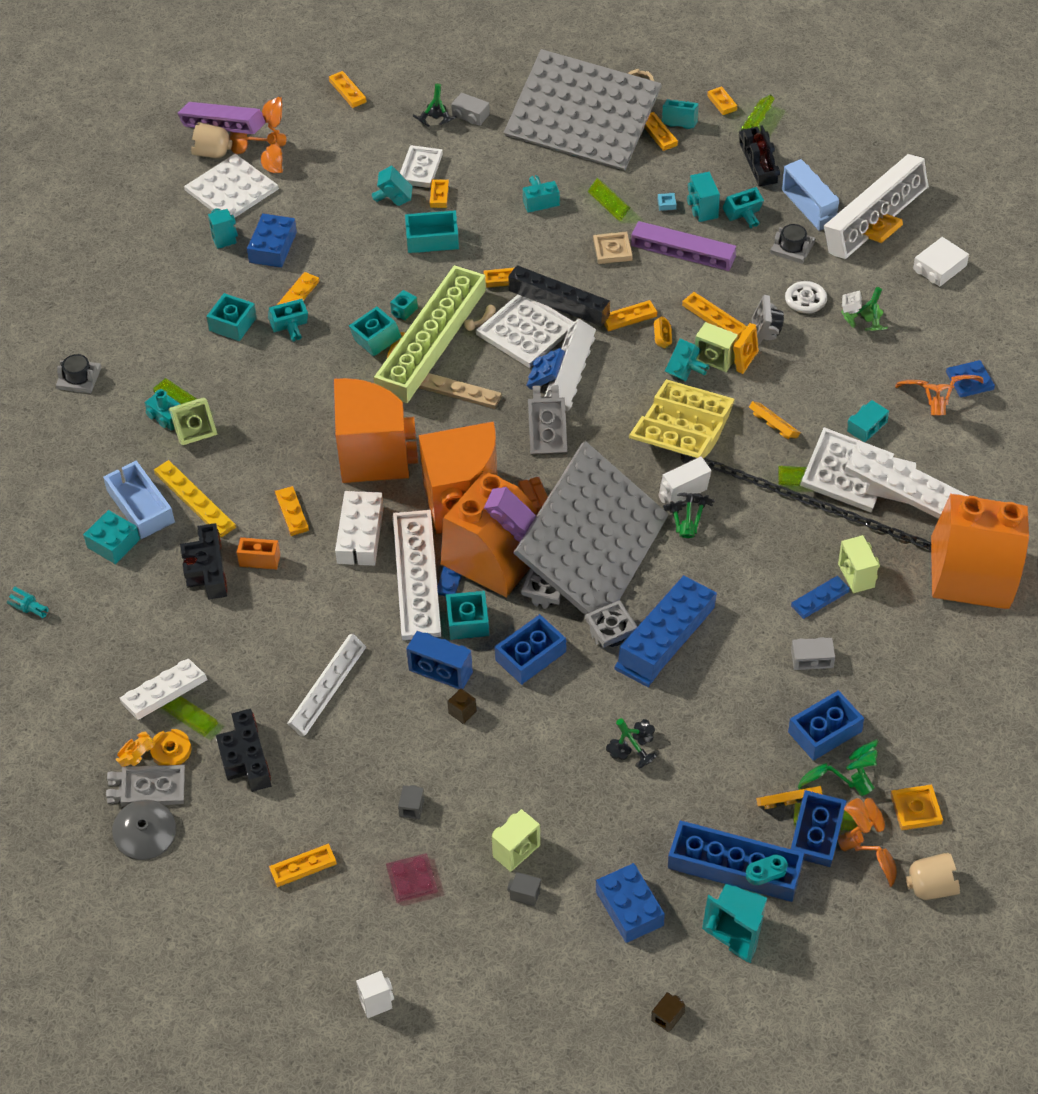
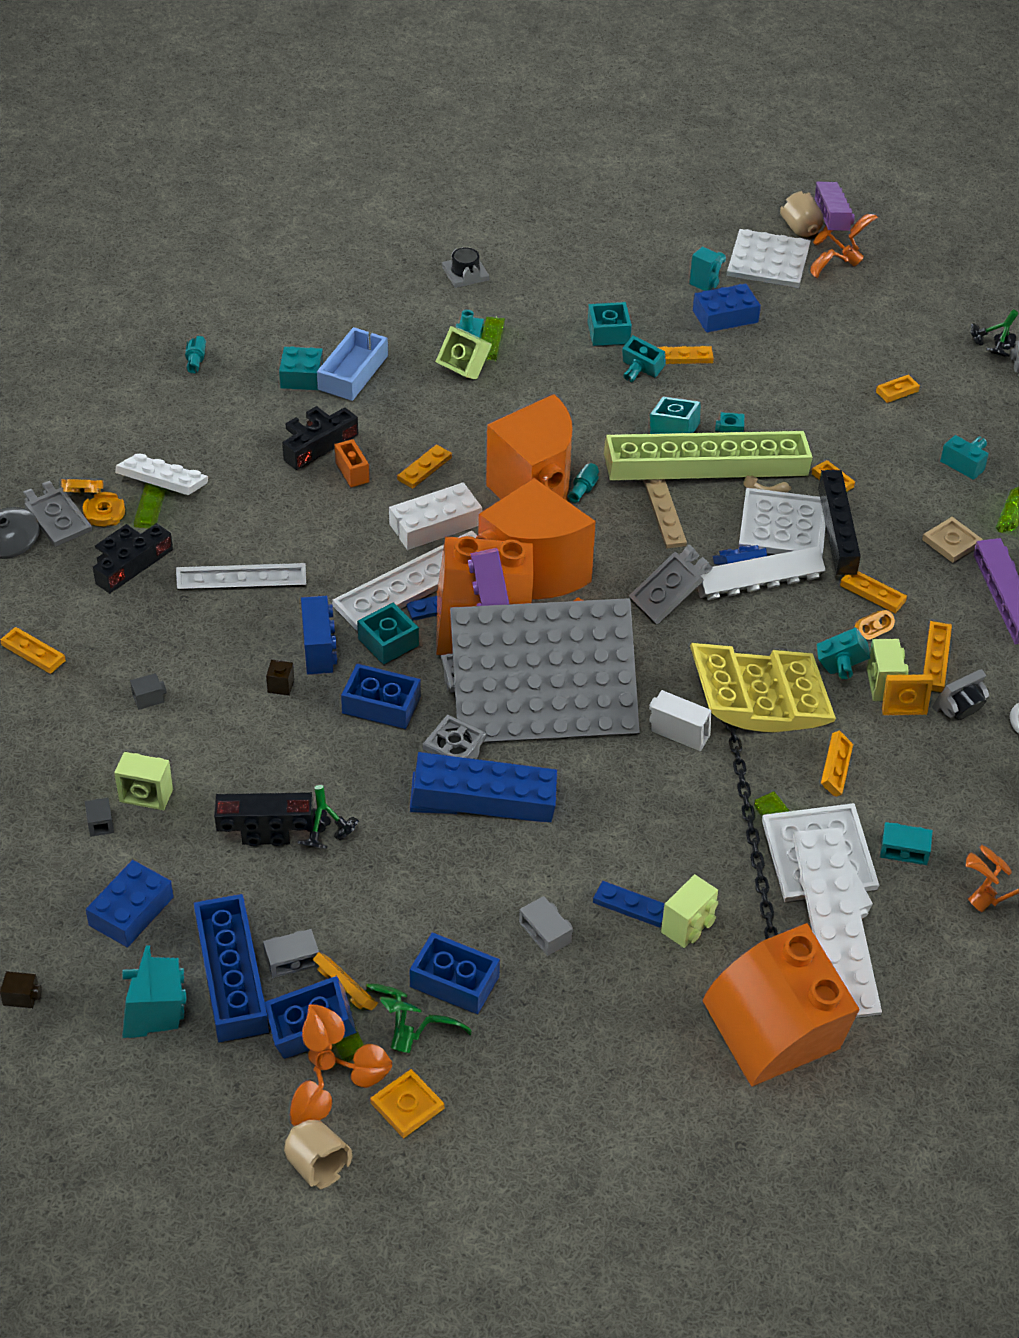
camera: 55 degrees right, 5 degrees down
yellow plate [154,460,236,538] -> none
light orange plate [329,71,367,108] -> none
teal brick [372,165,413,206] -> none
clear pink plate [386,853,438,903] -> none
white plate [400,145,443,188] -> none
teal piece [405,210,459,253] -> none
plant [663,492,715,538] -> none
teal plate [746,855,788,885] -> none
none -> black piece [214,792,313,847]
none -> light grey brick [263,929,319,978]

